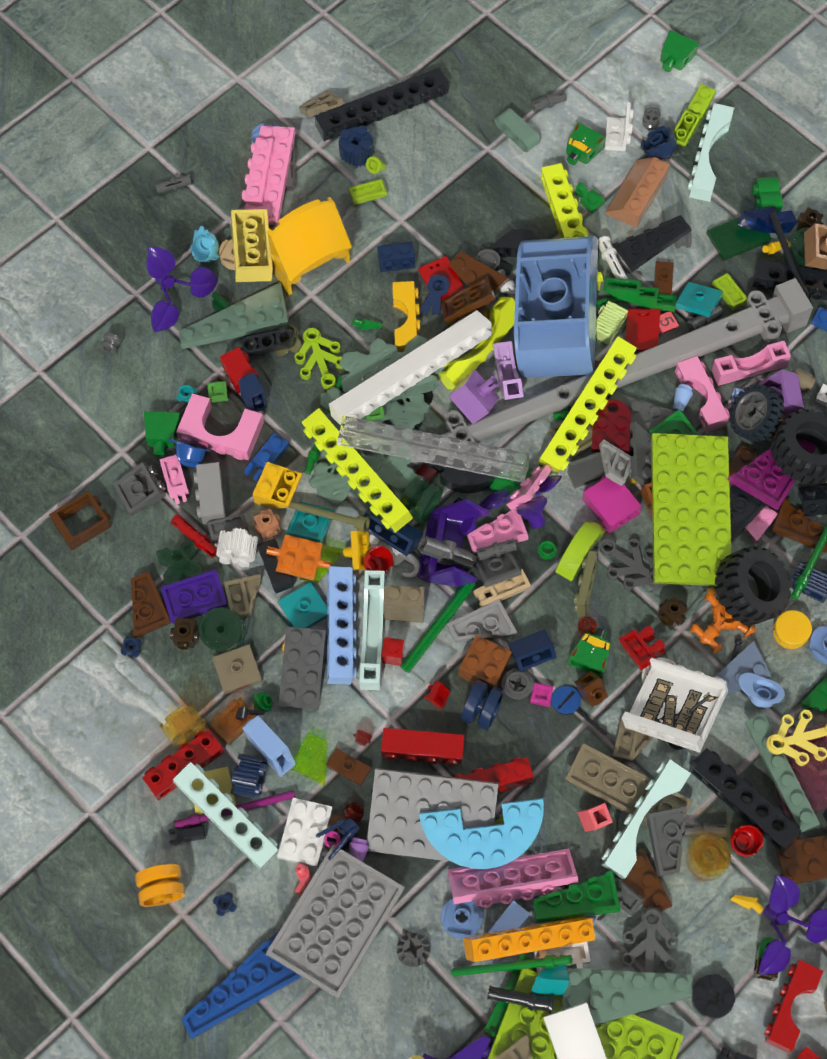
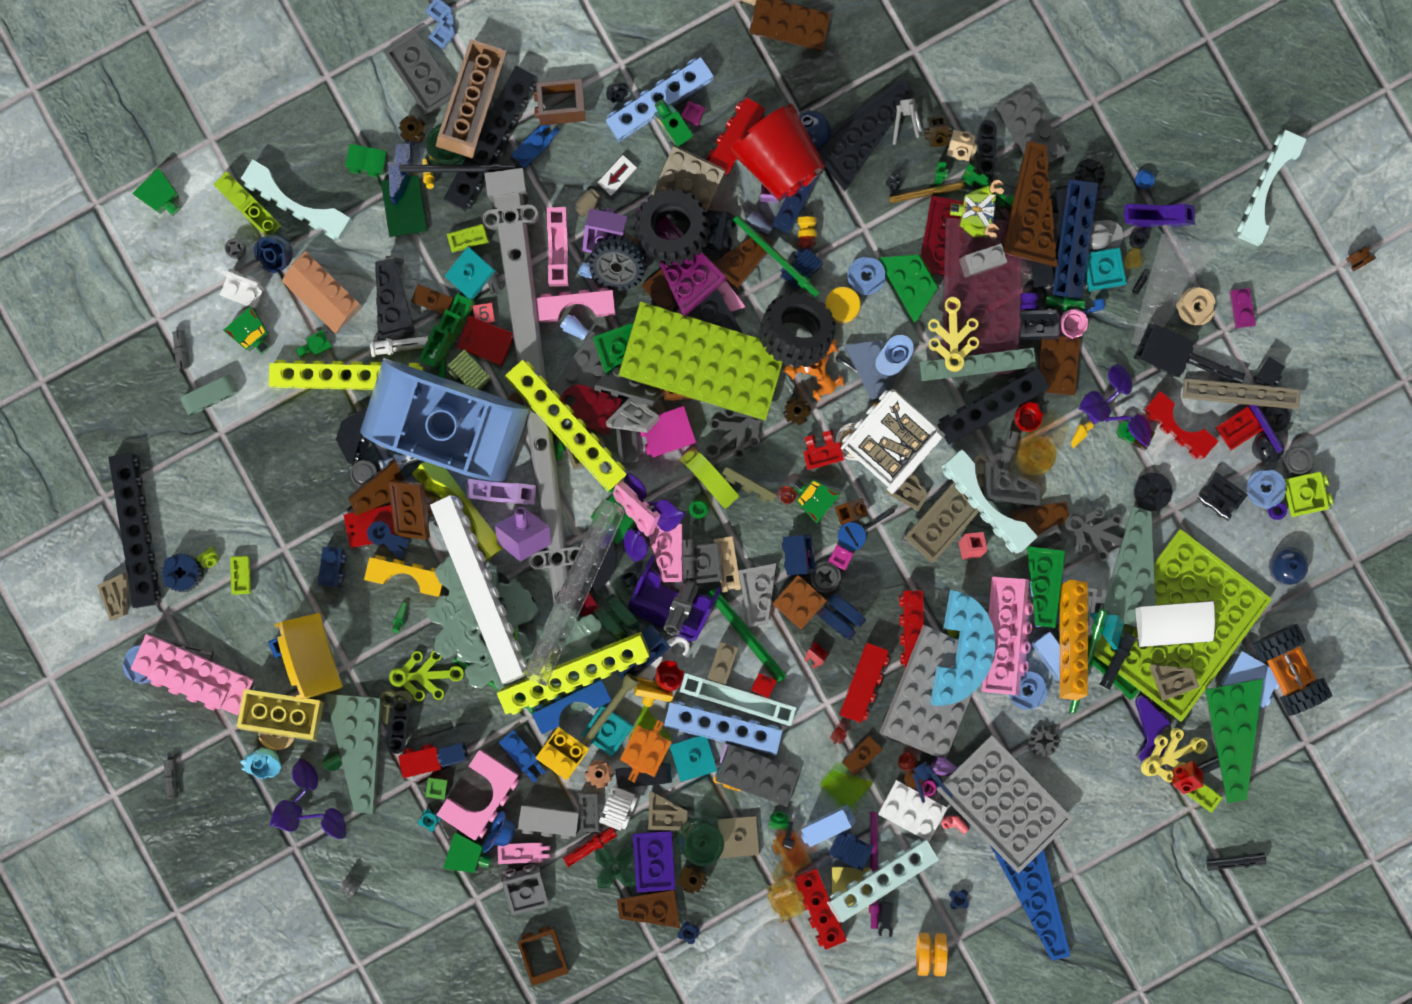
camera: 75 degrees left, 20 degrees up
none -> blue arch [531,678,612,734]

